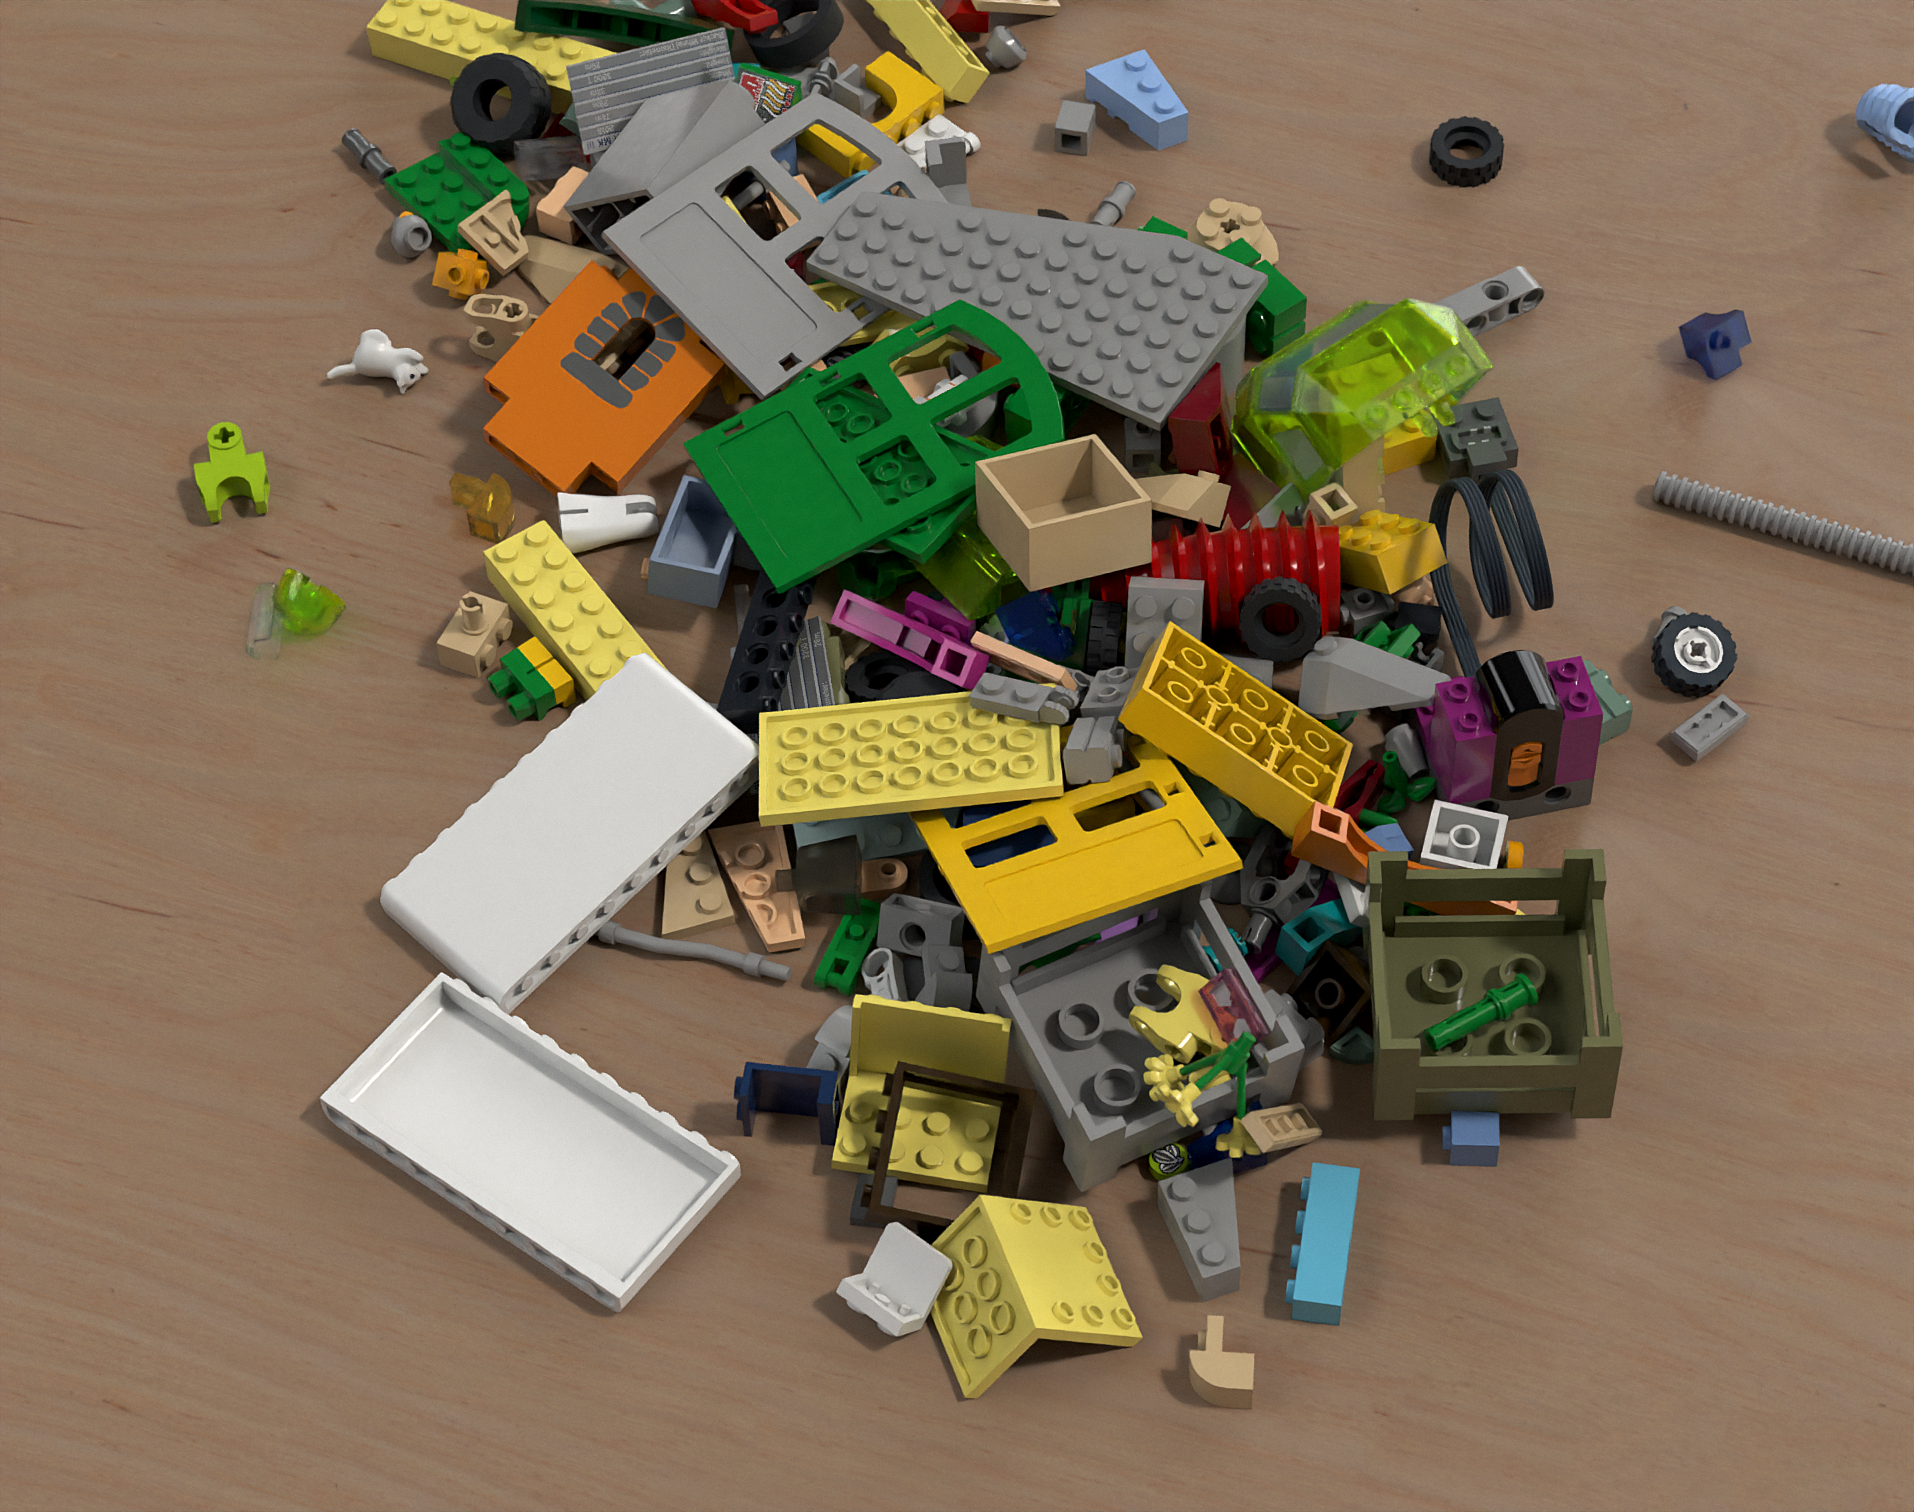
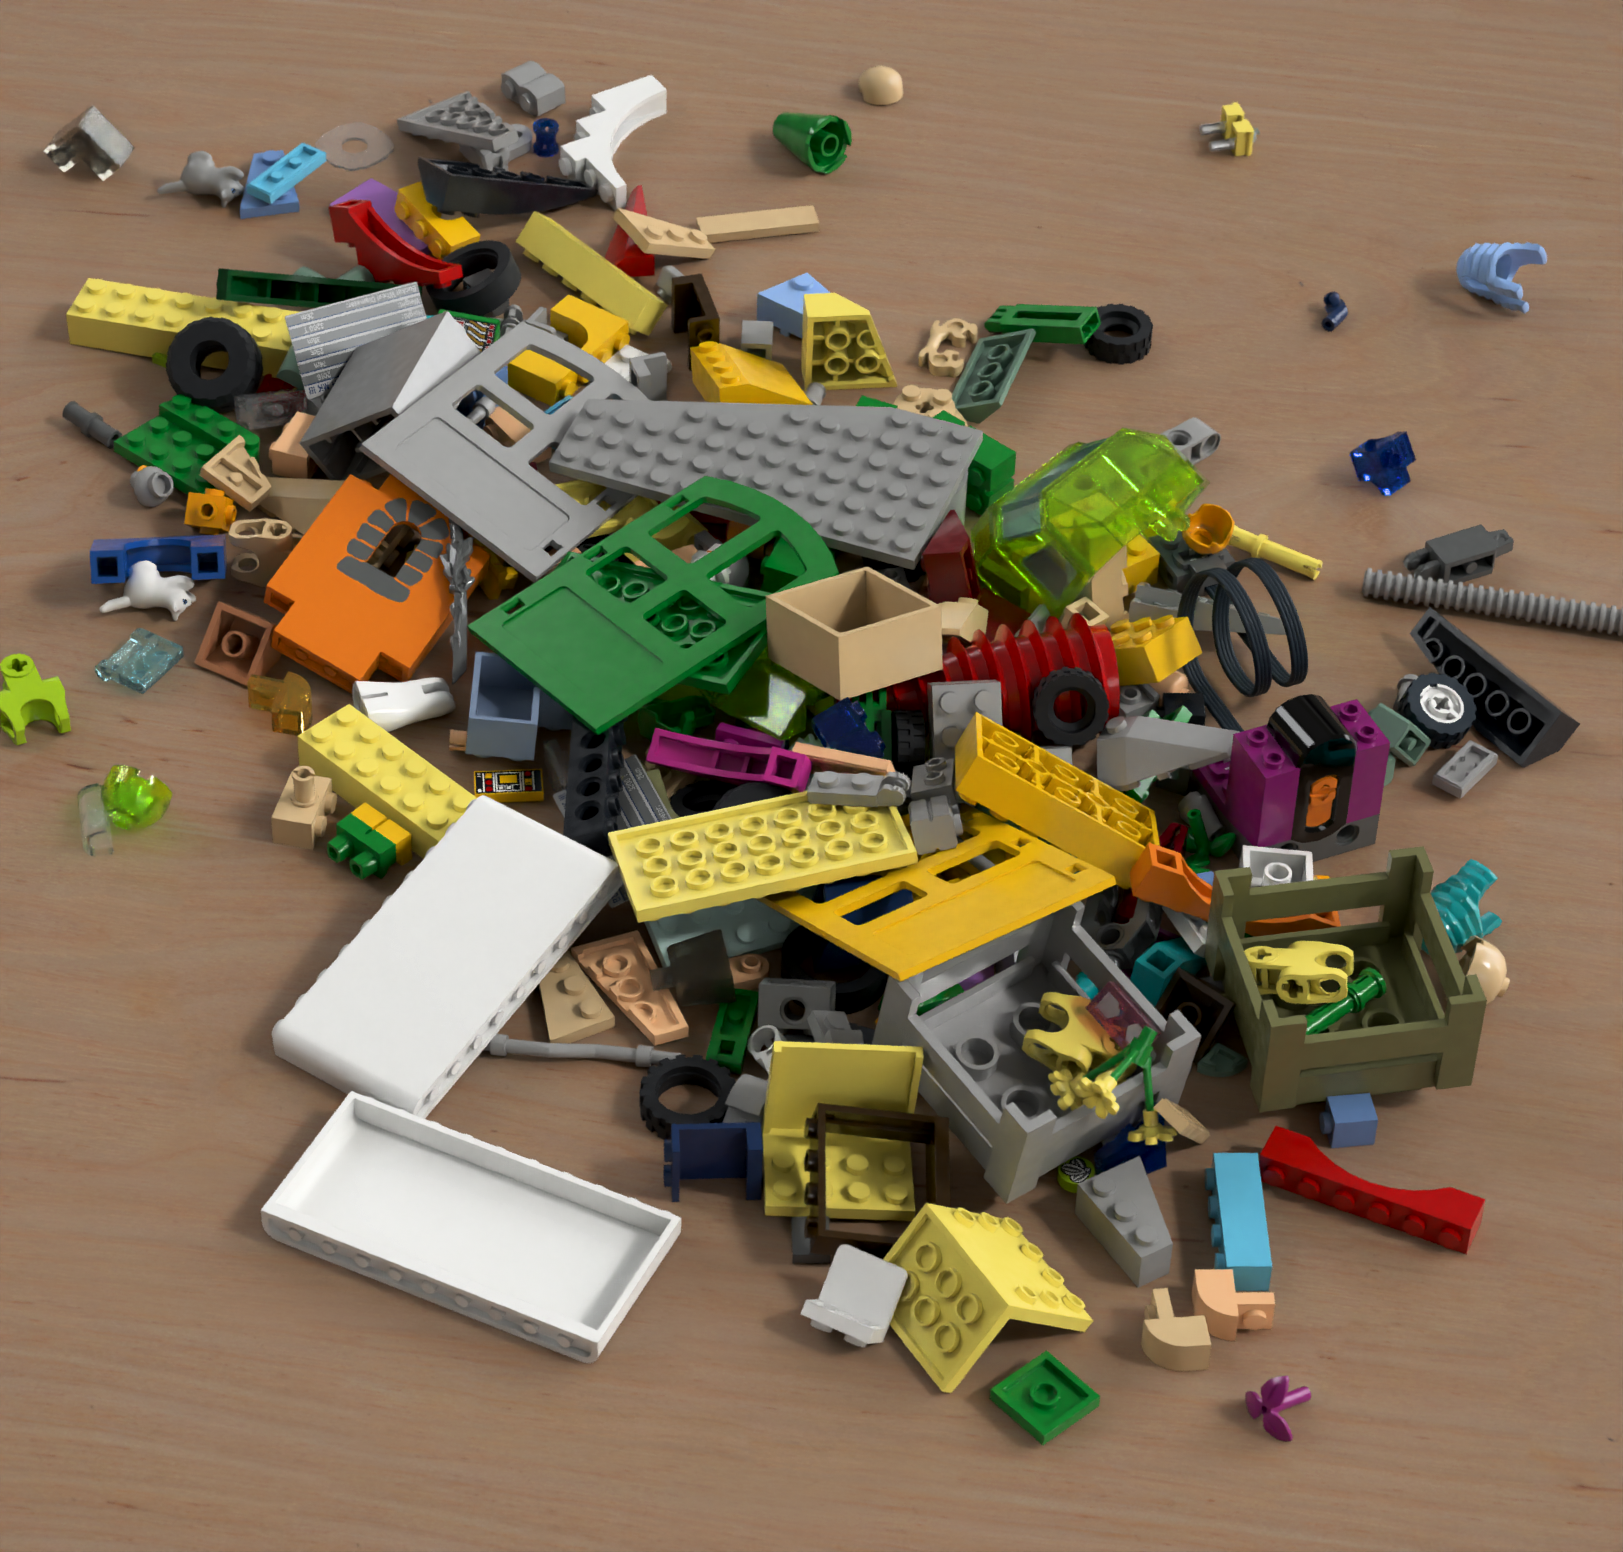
camera: 15 degrees left, 10 degrees down
none -> blue arch [90,535,227,584]
none -> clear light blue plate [95,628,184,694]
none -> nougat slope [194,601,282,687]
none -> dark grey sword [440,518,476,684]
none -> tile [474,769,544,803]
none -> black tyre [640,1054,736,1140]
none -> dark brown panel [671,273,720,371]
none -> yellow slope [690,341,813,405]
none -> light yellow wedge [801,293,897,391]
none -> tan helmet [918,318,978,378]
none -> sand green slope [952,329,1036,424]
none -> green hinge [984,304,1101,344]
none -> green plate [990,1350,1100,1446]
none -> light grey wedge [1129,582,1286,635]
none -> light orange hair [1182,503,1235,555]
none -> light nougat brick [1191,1269,1275,1341]
none -> light yellow pin [1228,525,1323,580]
none -> light yellow piece [1244,941,1354,1004]
none -> magenta plant [1245,1376,1311,1442]
none -> red arch [1259,1125,1486,1254]
none -> dark blue arm [1322,292,1348,331]
none -> sand green brick [1368,703,1431,767]
none -> dark grey hinge [1403,524,1514,584]
none -> black wedge [1410,607,1580,768]
none -> teal hair [1421,859,1502,955]
none -> tan cylinder [1444,935,1510,1005]

